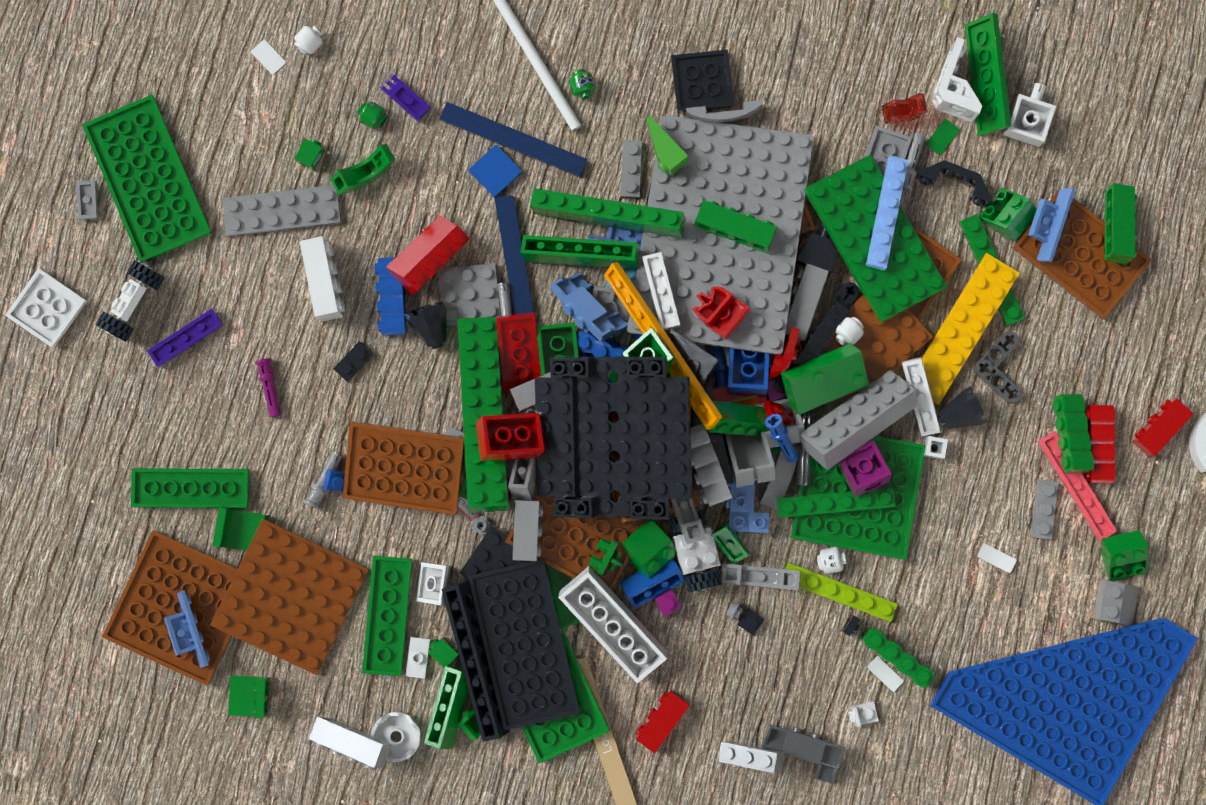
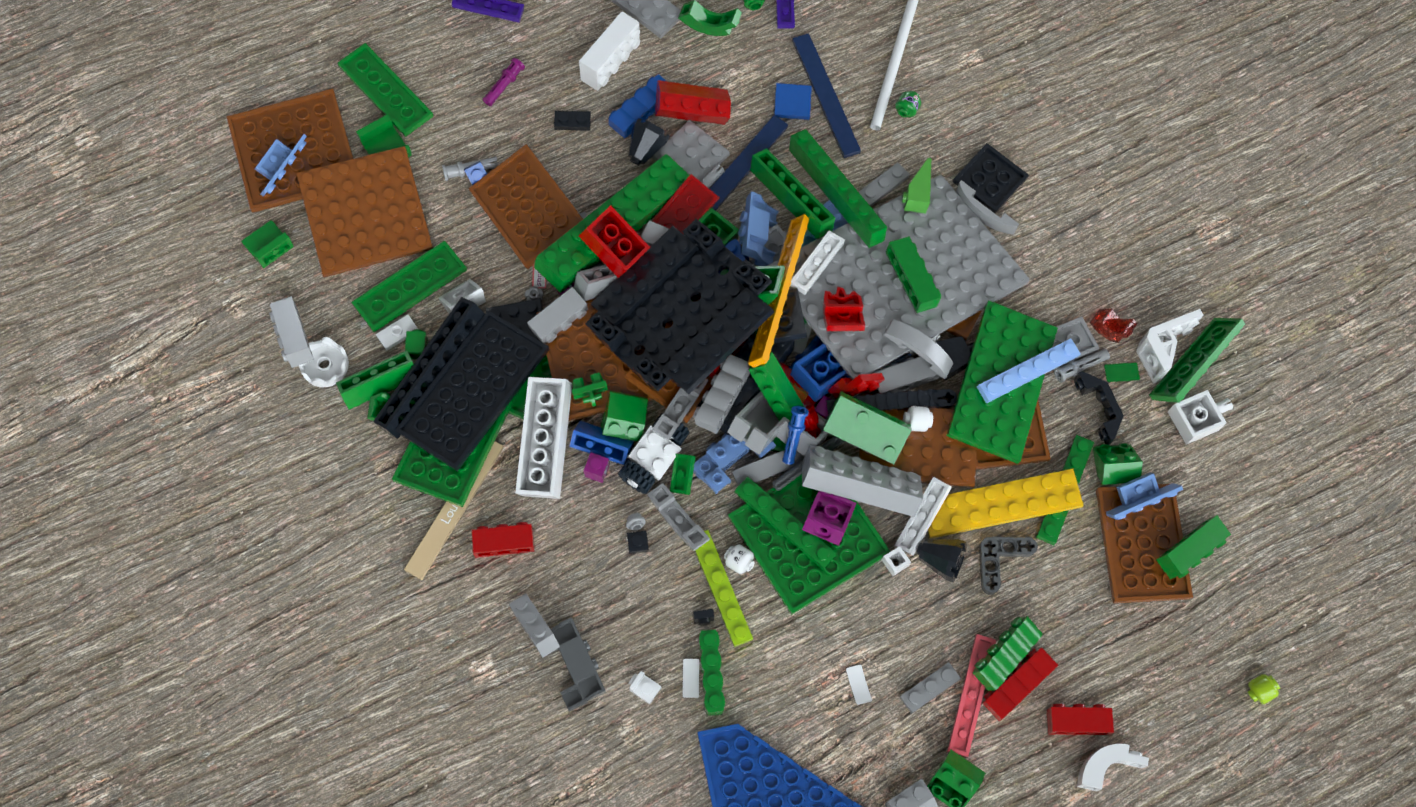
camera: 40 degrees right, 15 degrees down
none -> light grey slope [884,319,953,379]

